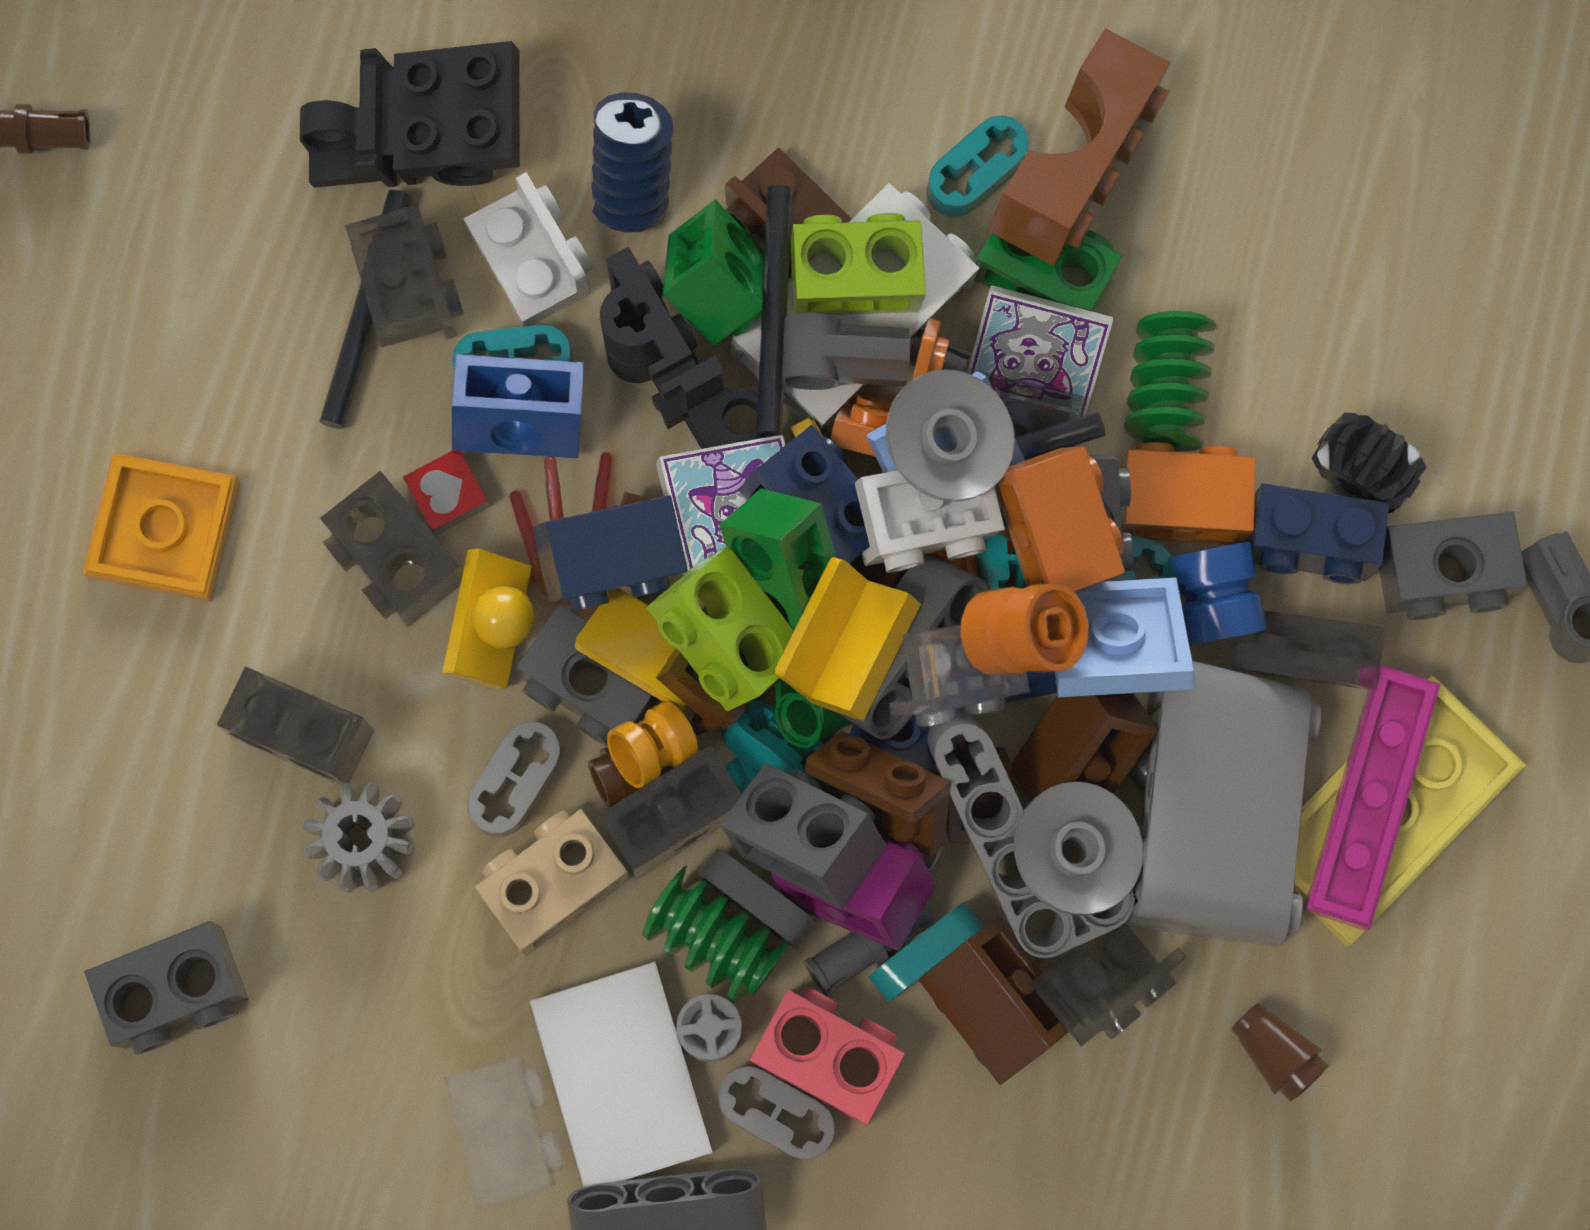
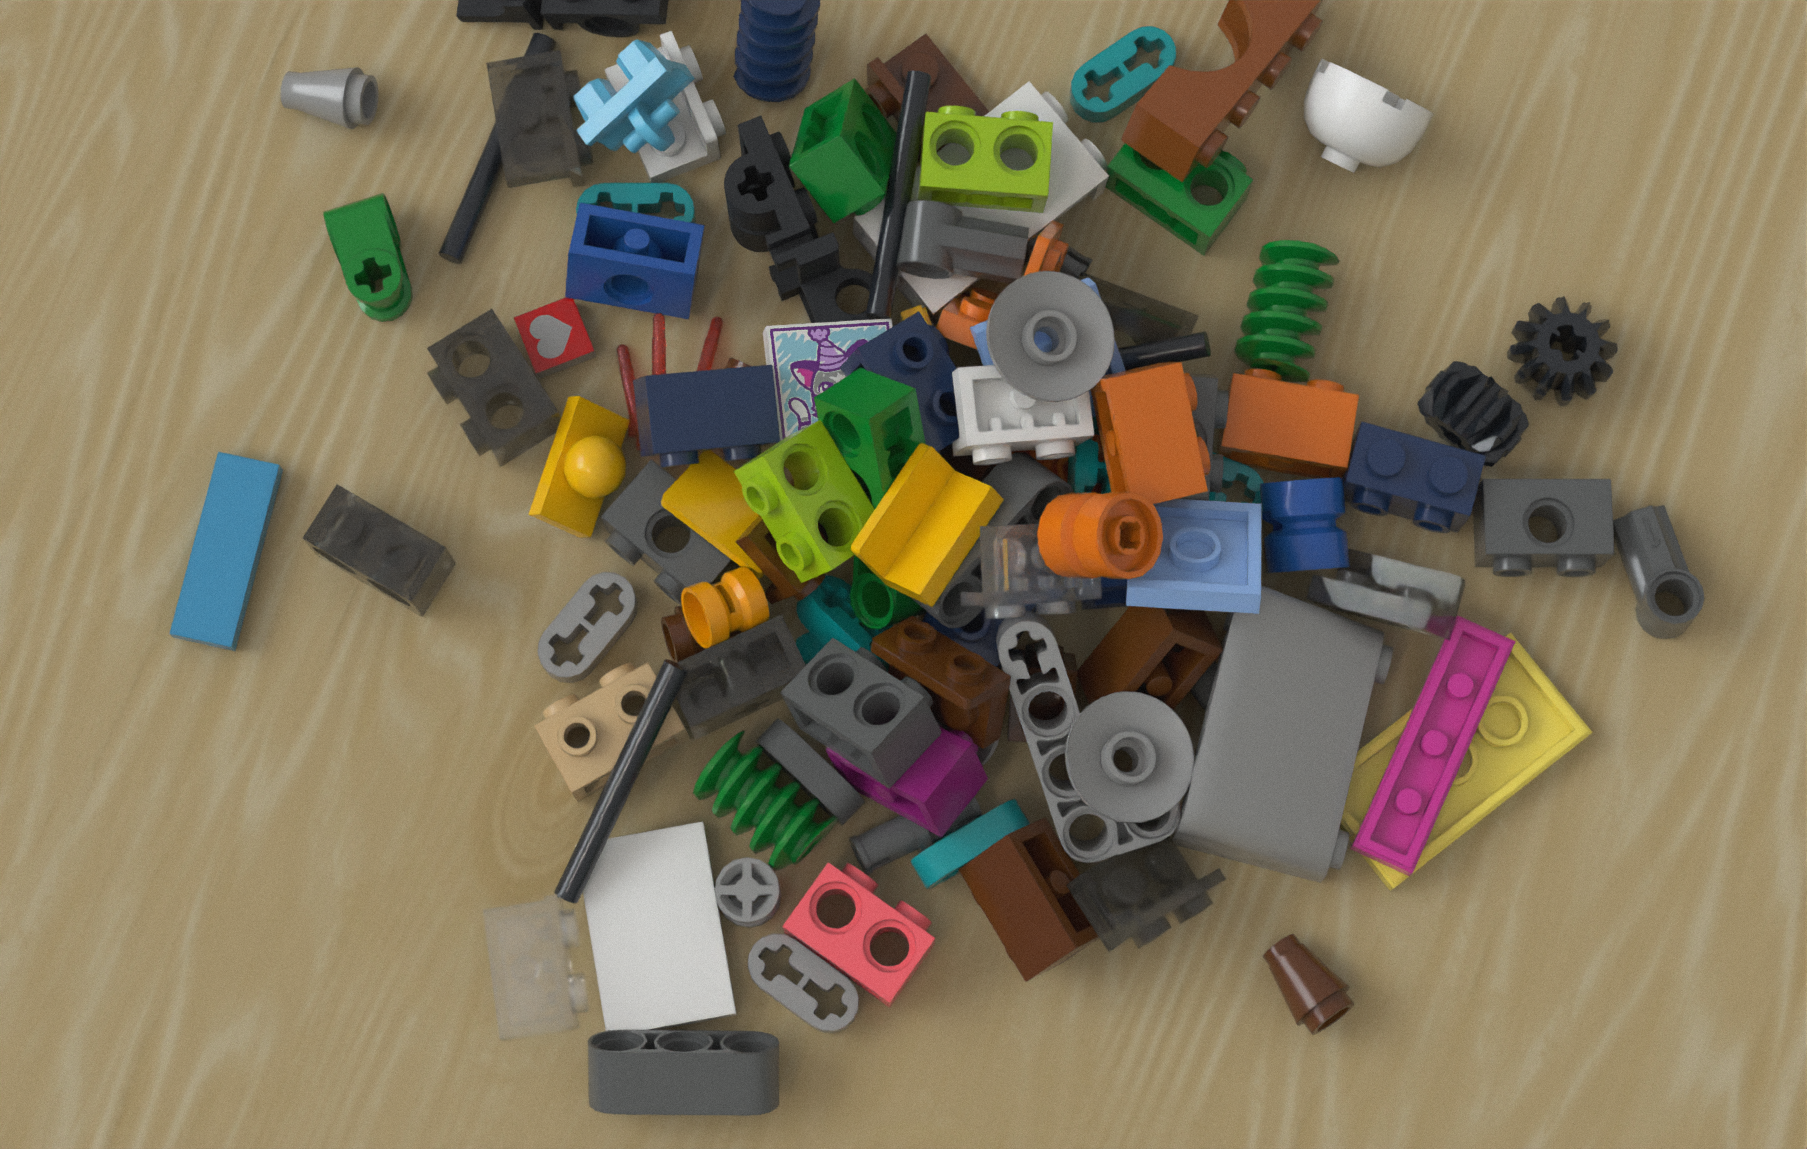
camera: 10 degrees right, 0 degrees up
light orange tile [83,453,240,602] -> none
dark grey brick [84,921,249,1055] -> none
light grey gear [304,782,415,893] -> none
tile [967,285,1113,430] -> none
none -> dark azure tile [169,452,283,651]
none -> light grey cone [281,67,378,129]
none -> green piece [323,193,413,322]
none -> black bar [554,659,688,903]
none -> medium azure hips [574,39,695,153]
none -> white cylinder [1304,59,1434,173]
none -> black gear [1507,296,1618,406]

